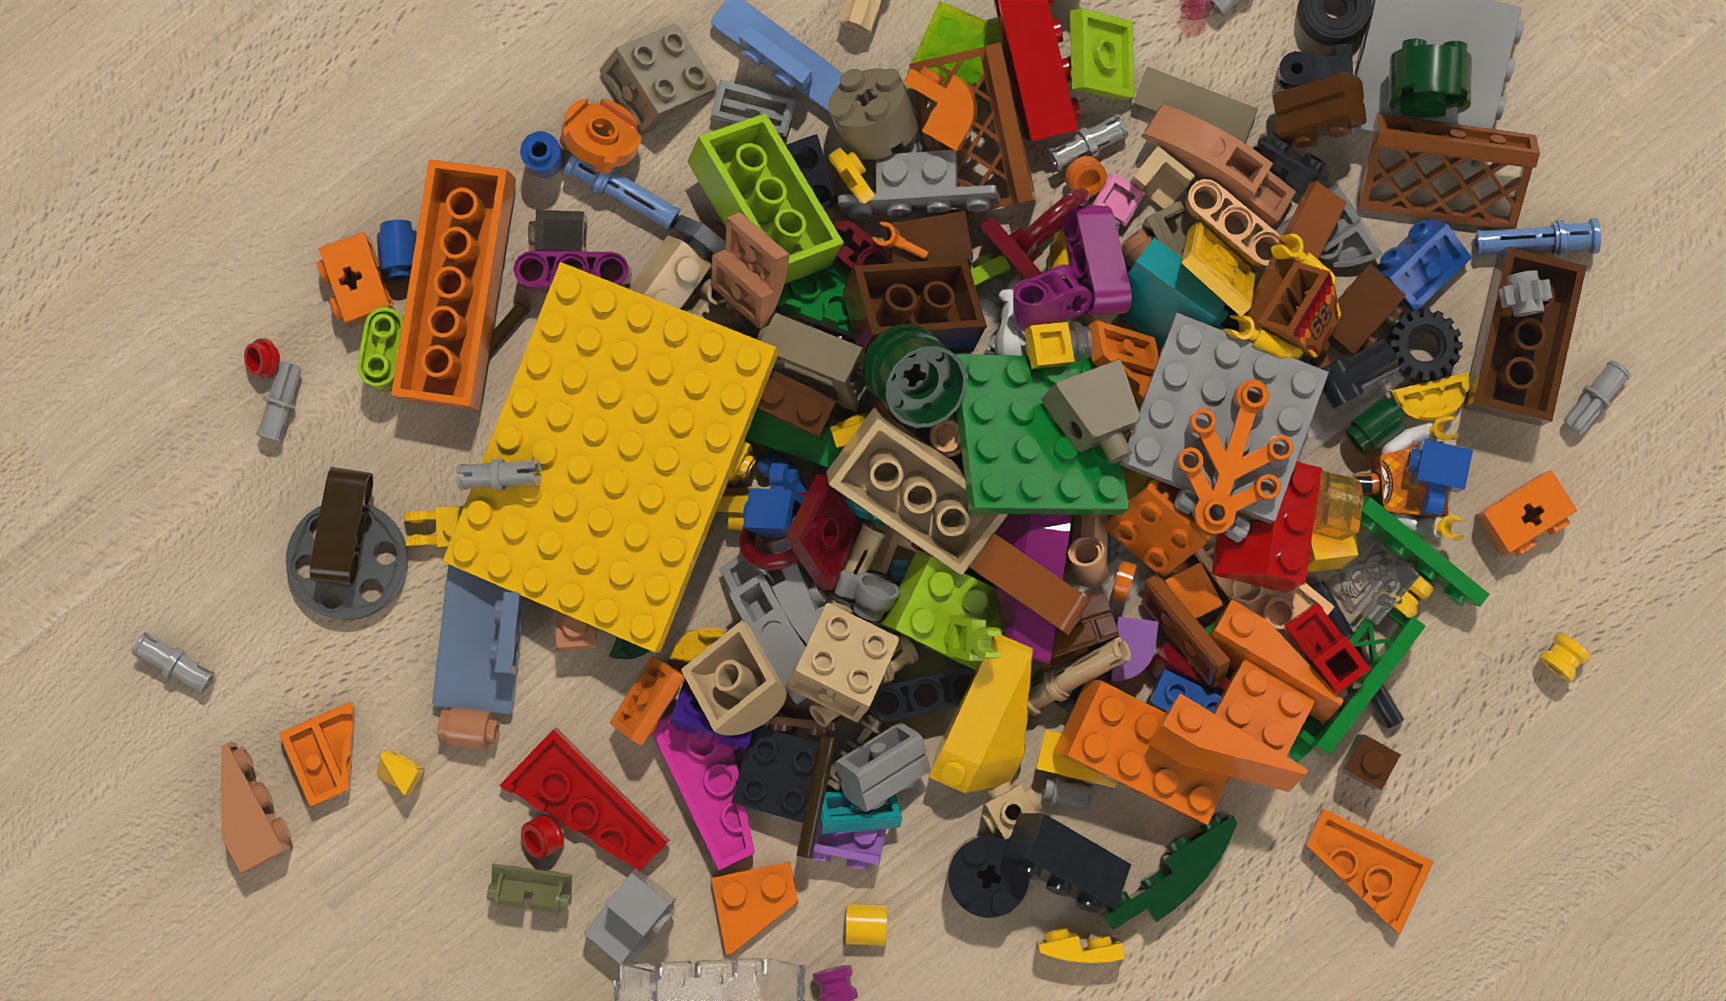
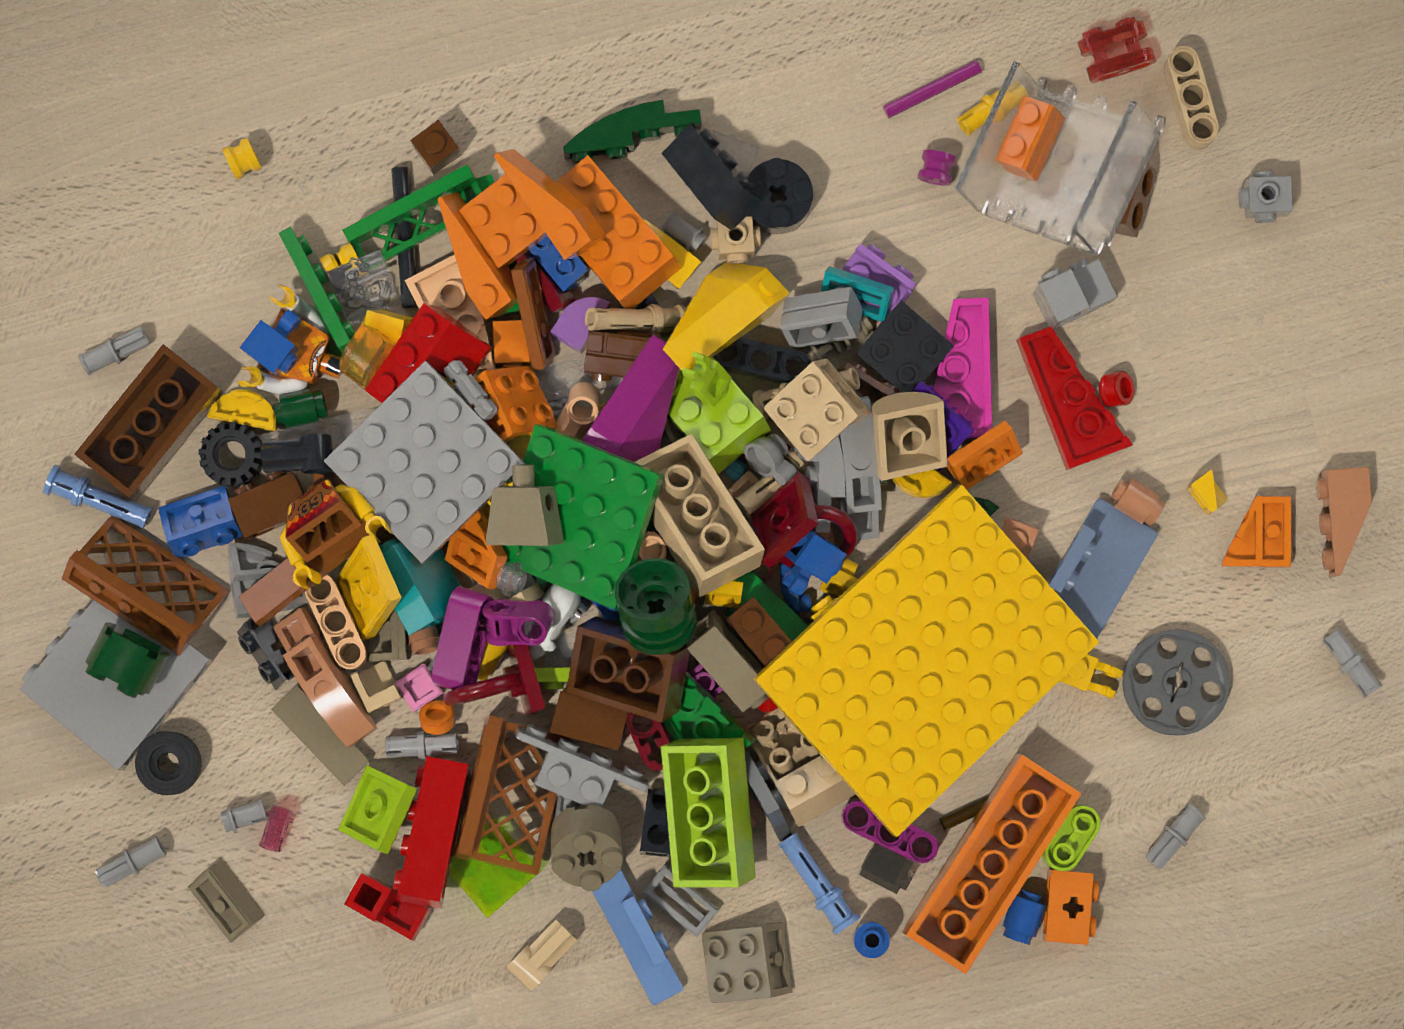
camera: 160 degrees left, 0 degrees up
red plate [244,338,280,378] -> none
dark brown beam [310,467,374,587] -> none
light grey pin [456,458,542,491] -> none
olive hinge [487,864,572,914] -> none
orange plate [560,99,641,173] -> none
nougat slope [711,212,789,329] -> none
orange wing [711,861,798,954] -> none
dark brown bar [796,735,836,859] -> none
yellow plate [828,147,875,204] -> none
yellow brick [846,903,887,946] -> none
orange hand [873,222,929,260] -> none
orange brick [903,66,977,151] -> none
dark orange beam [970,533,1092,635] -> none
yellow tile [1024,322,1075,369] -> none
yellow slope [1036,928,1125,963] -> none
orange tile [1110,560,1137,603] -> none
orange plant [1176,379,1293,534] -> none
reddish brown brick [1273,72,1367,148] -> none
black leg [1276,44,1353,90] -> none
red brick [1283,602,1371,694] -> none
orange wing [1304,808,1434,935] -> none
orange brick [1475,470,1578,557] -> none
light grey gear [1499,271,1553,317] -> none

